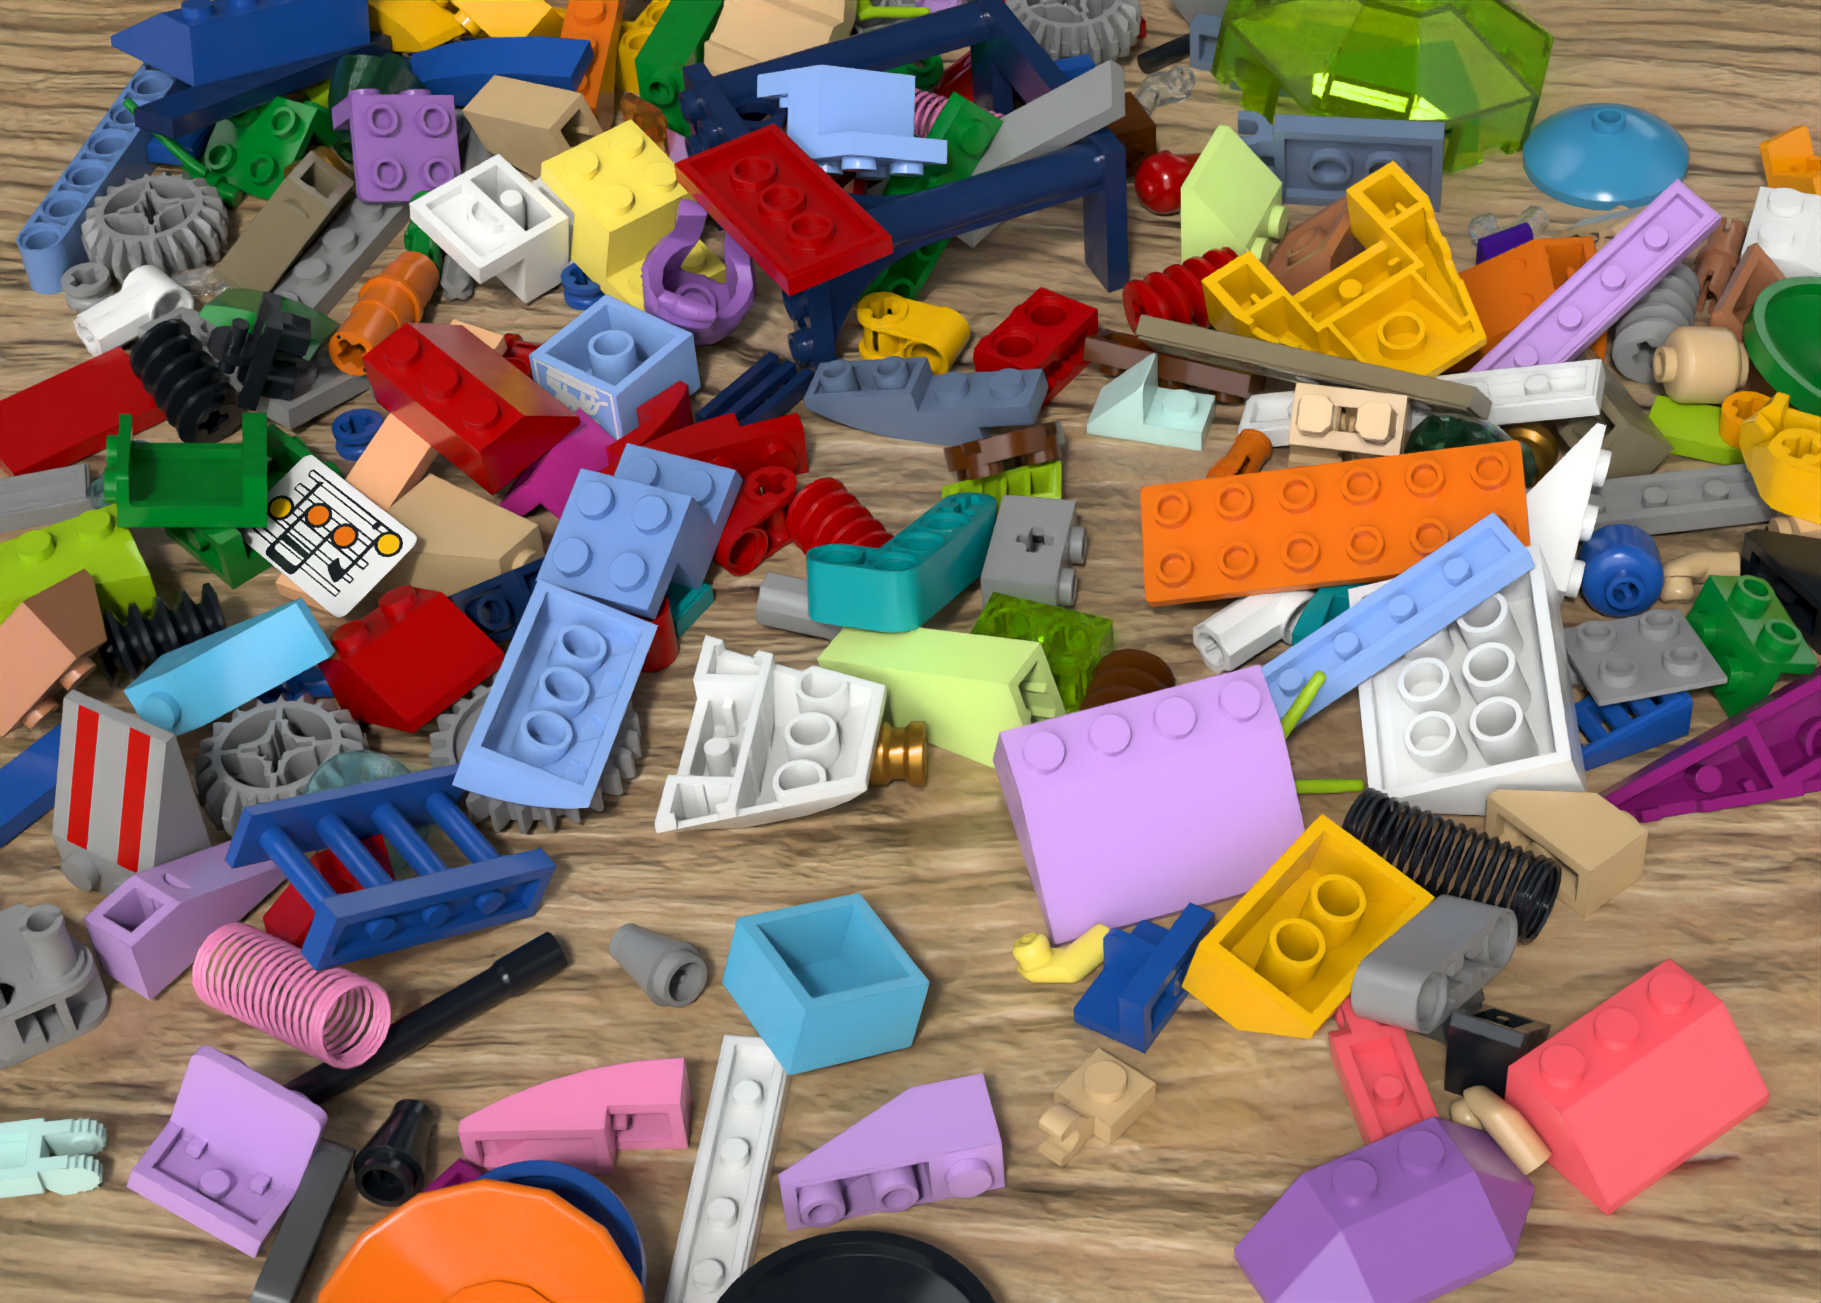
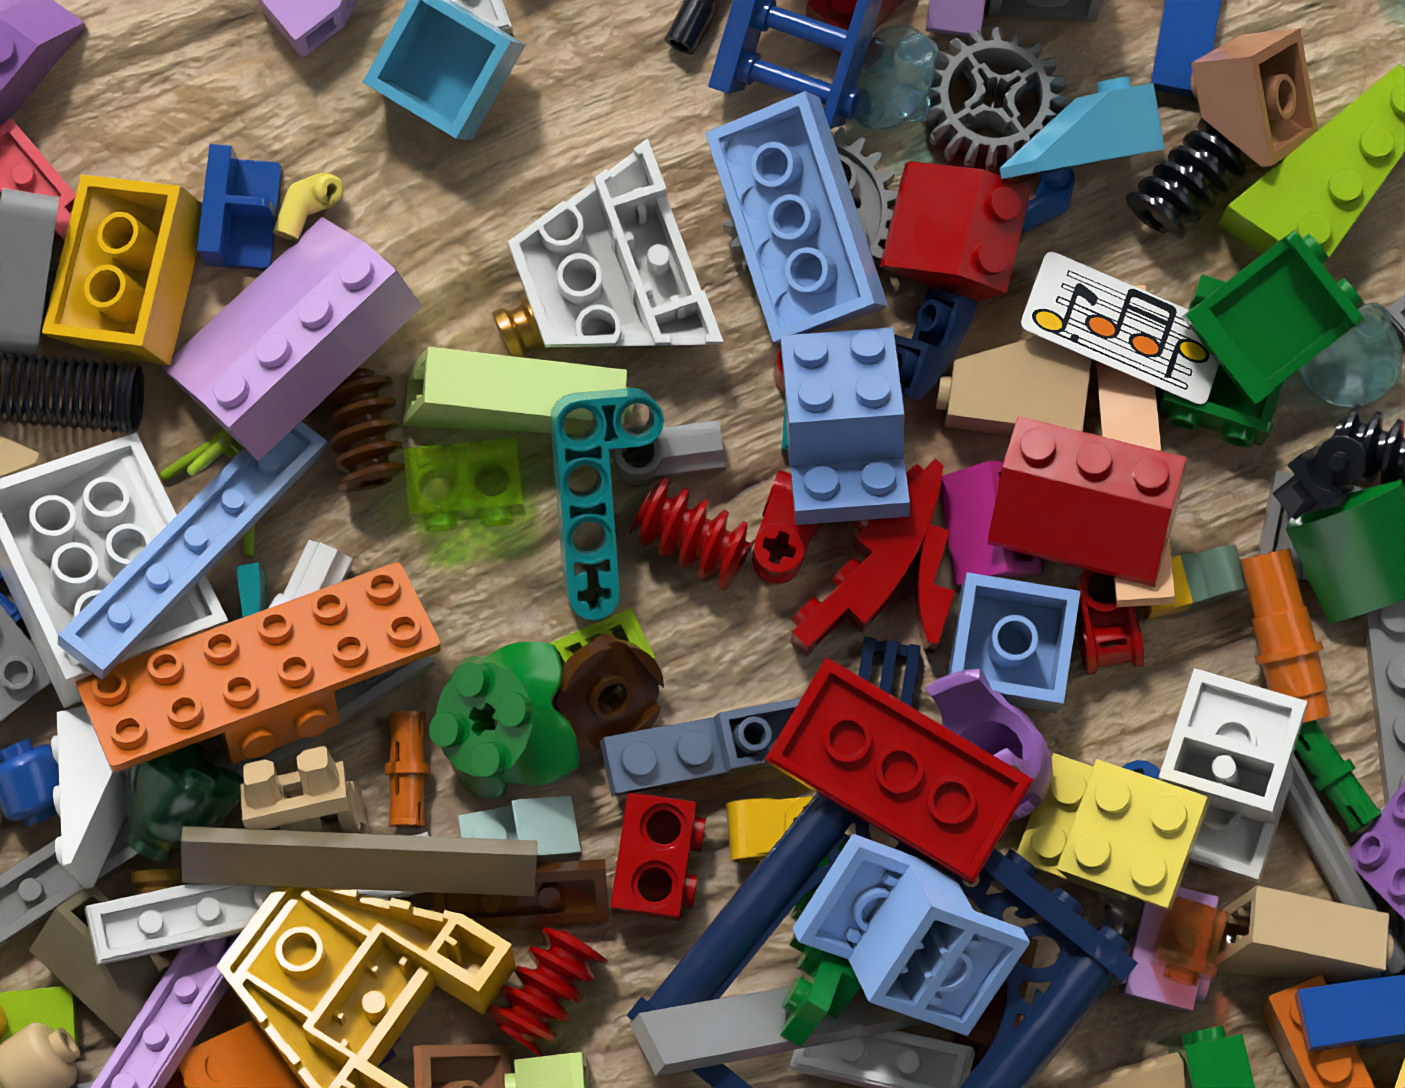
camera: 150 degrees right, 35 degrees up
blue bush [332,408,384,462] -> none
light grey cone [609,923,708,1007] -> none
light grey brick [980,494,1087,630] -> none
tan plate [1038,1048,1156,1166] -> none
none -> green brick [429,642,580,799]

